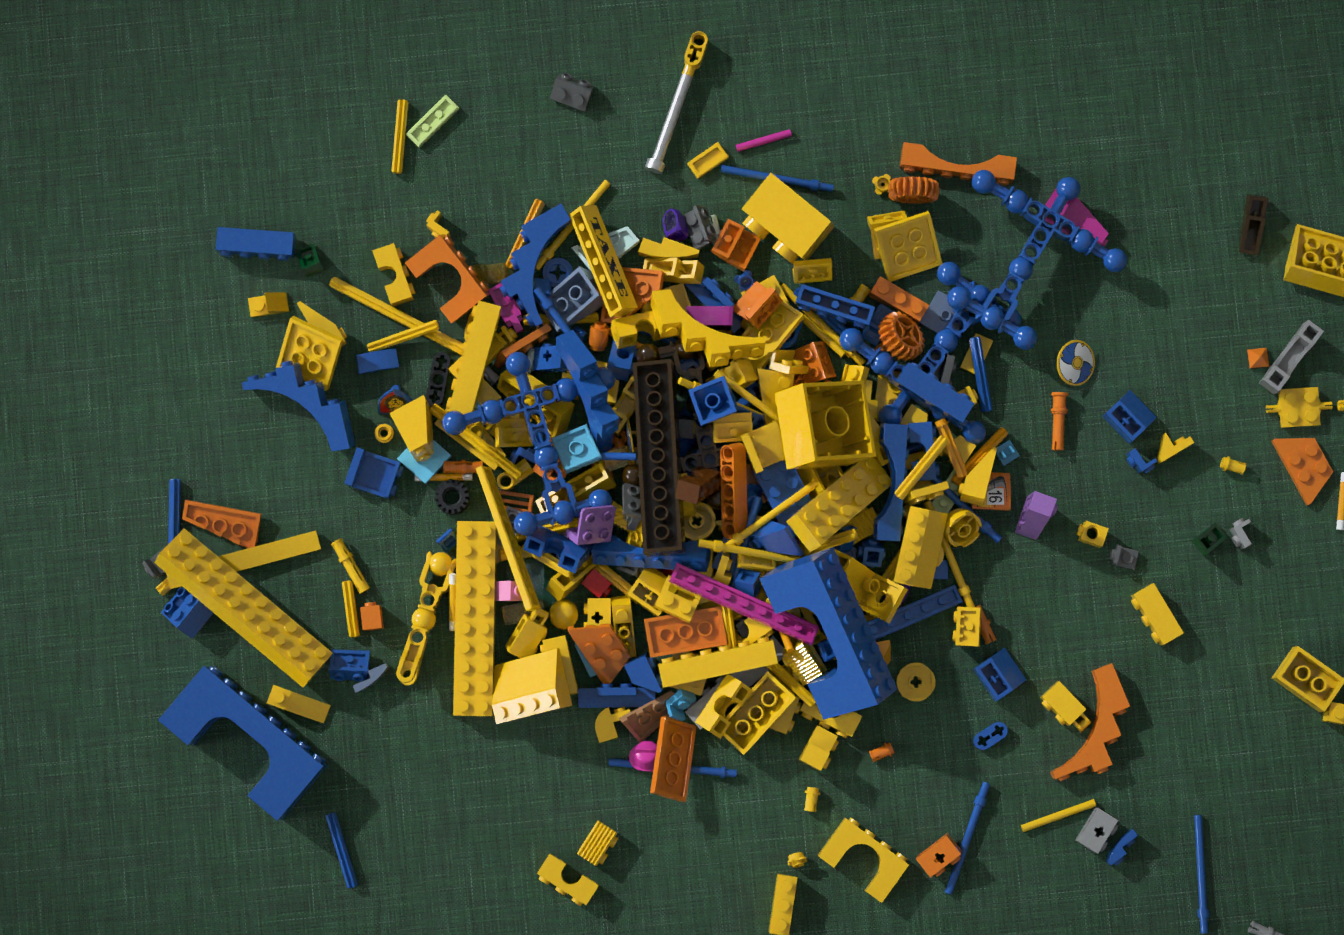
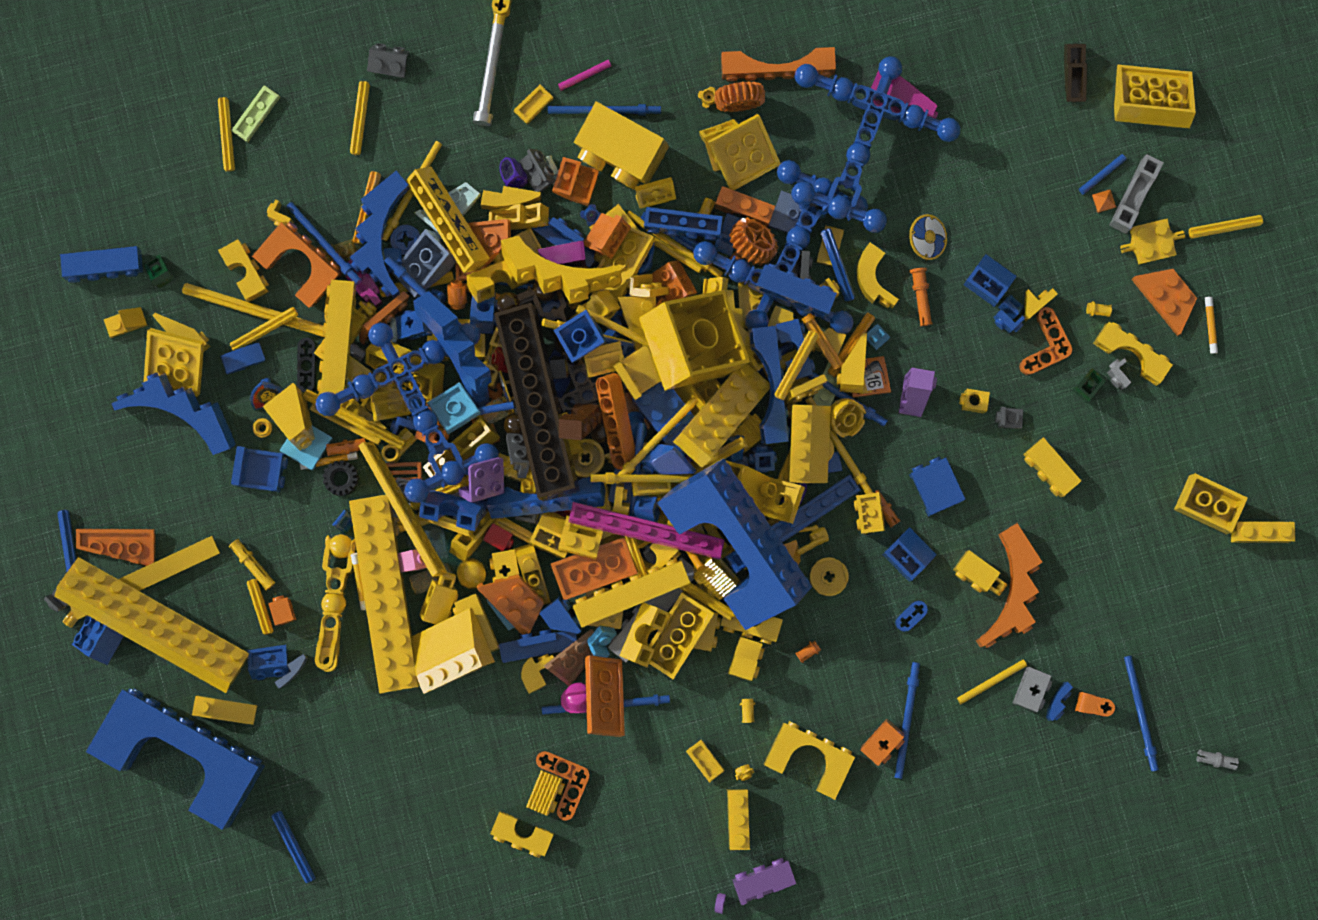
camera: 15 degrees left, 0 degrees up
none -> blue bar [287,202,362,285]
none -> yellow axle [350,81,370,155]
none -> red bracket [491,346,508,373]
none -> orange beam [536,751,590,821]
none -> yellow plate [686,740,725,783]
none -> yellow plant [796,525,829,555]
none -> yellow arch [857,242,899,309]
none -> blue panel [909,457,965,517]
none -> blue slope [998,295,1024,320]
none -> orange beam [1019,307,1072,375]
none -> orange piece [1075,692,1115,716]
none -> blue bar [1079,154,1127,195]
none -> yellow arch [1093,322,1173,386]

